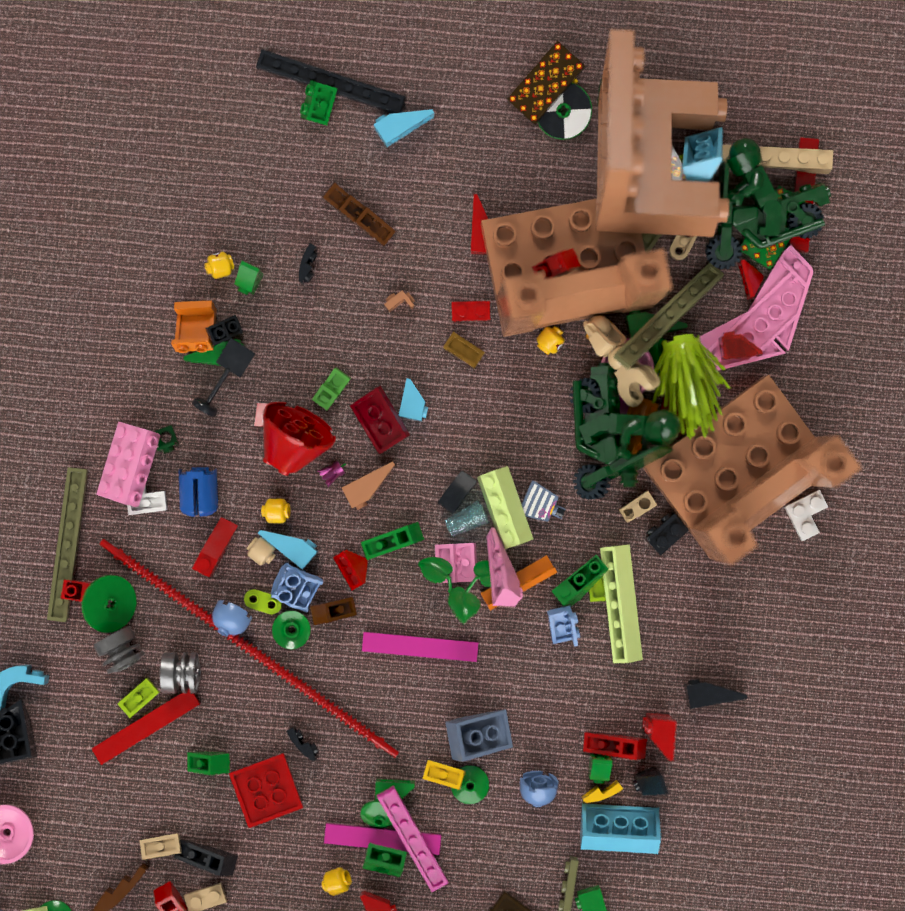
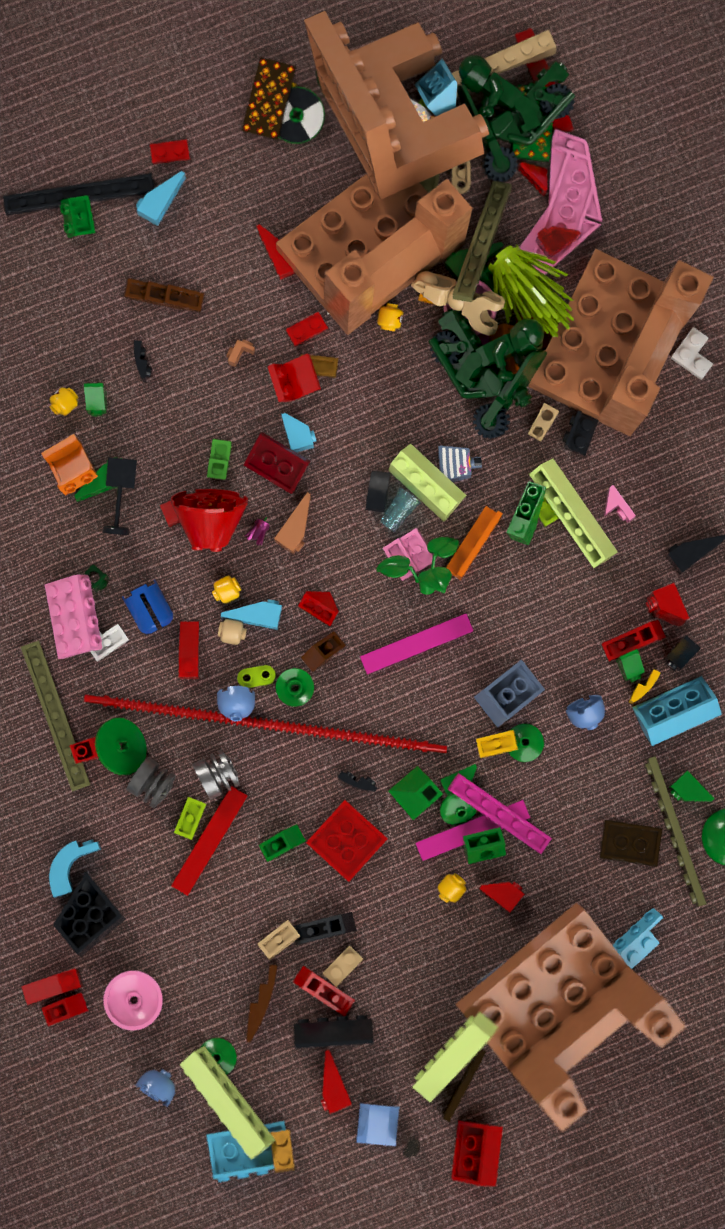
camera: 30 degrees left, 5 degrees down
black slope [205,315,243,346] -> none
medium blue slope [271,562,323,612] -> none
green slope [361,522,425,560] -> none
bright pink wedge [486,527,523,607] -> none
red slope [532,248,581,280] -> none
medium blue bracket [547,605,580,647] -> none
none -> red plate [150,139,190,165]
none -> red bracket [267,354,321,402]
none -> green slope [388,766,443,820]
none -> bright pink slope [604,485,636,523]

